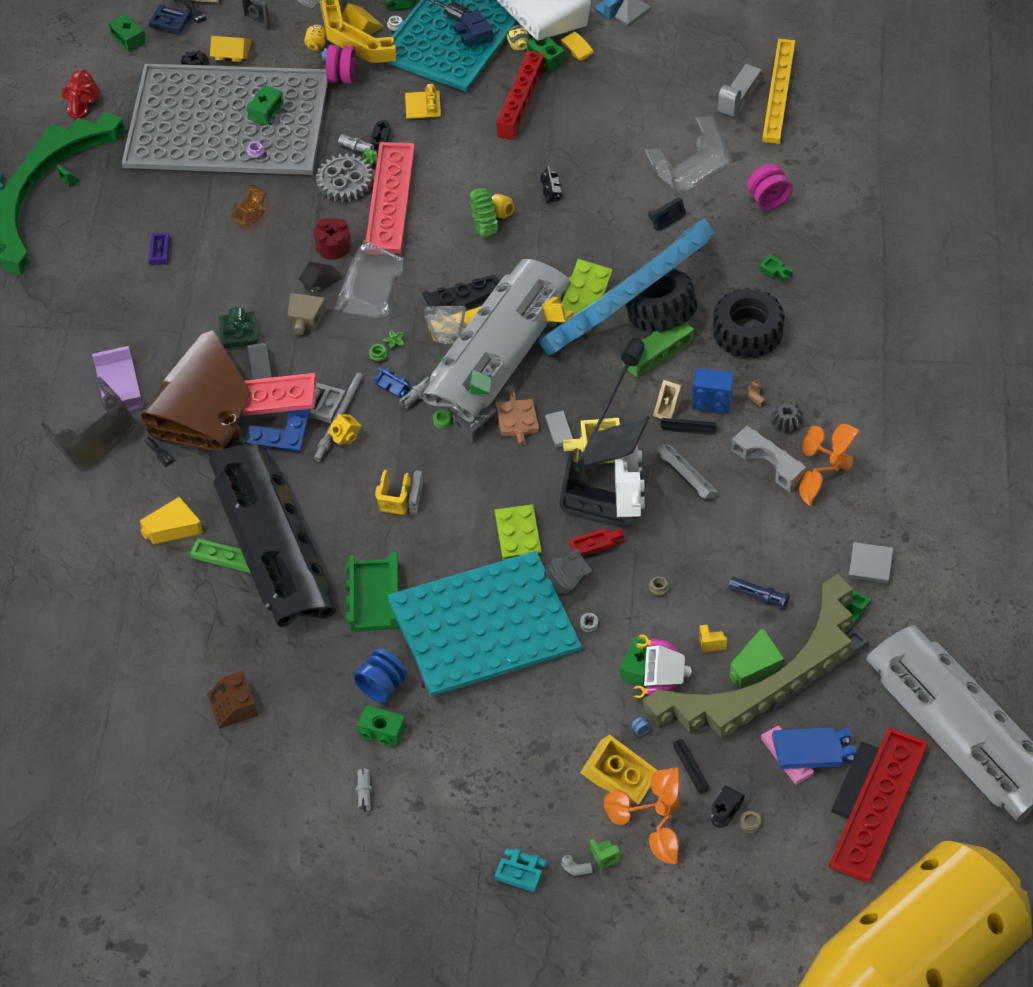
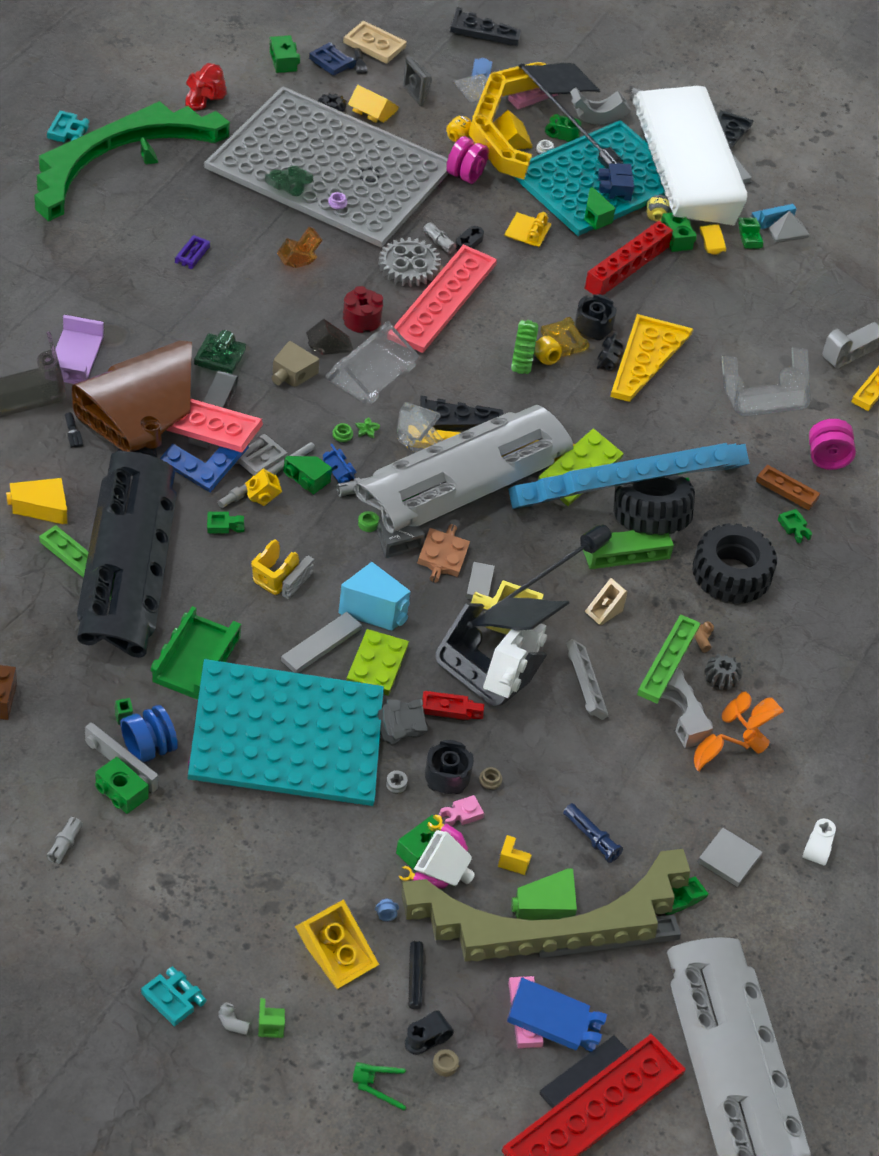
camera: 15 degrees right, 5 degrees down
green brick [246,85,284,126] -> none
bright green plate [363,148,377,167] -> none
green slope [470,370,492,395] -> none
yellow panel [542,297,574,322] -> none
orange plant [603,767,680,864] -> none
black tile [648,197,686,231] -> none
black axle [660,418,717,433] -> none
blue brick [692,368,734,414] -> none
none -> light grey plate [85,723,158,794]
none -> green piece [115,698,133,725]
none -> green plate [207,512,244,533]
none -> clear green plate [264,166,314,196]
none -> light grey tile [281,612,362,673]
none -> green slope [283,456,332,495]
none -> medium azure slope [339,562,411,631]
none -> green plant [353,1062,406,1110]
none -> black brick [425,740,474,794]
none -> bright pink plate [439,795,484,826]
none -> clear yellow plate [540,317,590,357]
none -> black brick [575,294,617,341]
none -> green slope [584,187,616,230]
none -> yellow wing [610,314,693,402]
none -> bright green plate [637,614,700,704]
none -> green slope [738,218,764,248]
none -> dark orange plate [756,465,820,510]
none -> white piece [802,819,836,866]

